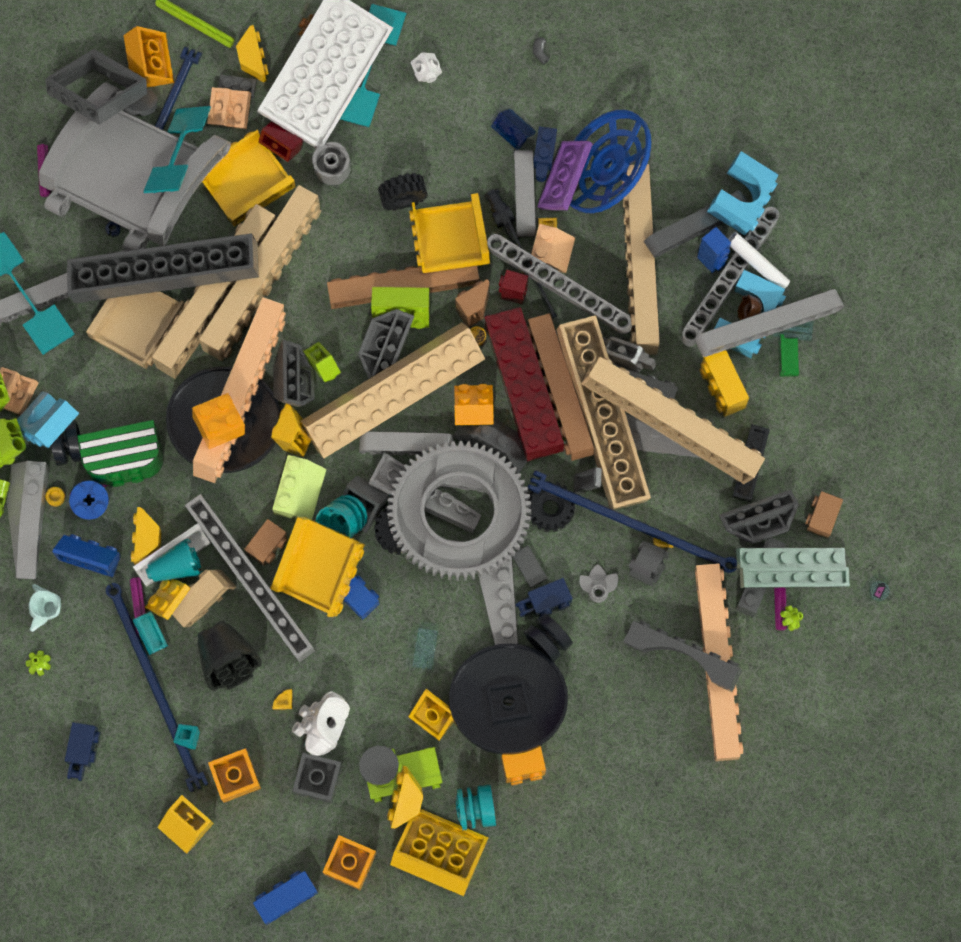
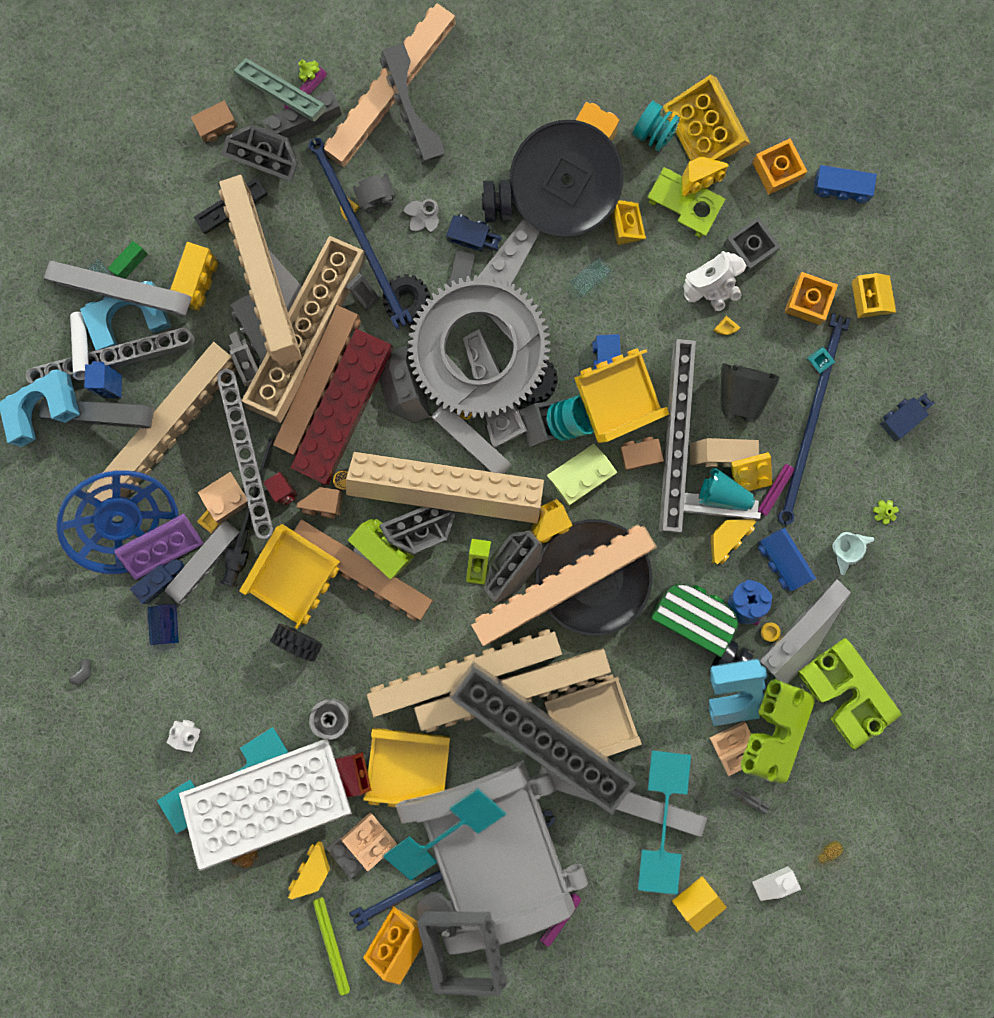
camera: 135 degrees left, 10 degrees up
teal tile [133,611,168,655] -> none
light orange brick [192,393,245,449] -> none
dark grey tile [359,745,399,786] -> none
light orange brick [454,384,493,425] -> none
plate [736,548,846,568] -> none
reddish brown hair [737,294,762,320] -> none
clear light blue tile [869,581,890,601] -> none

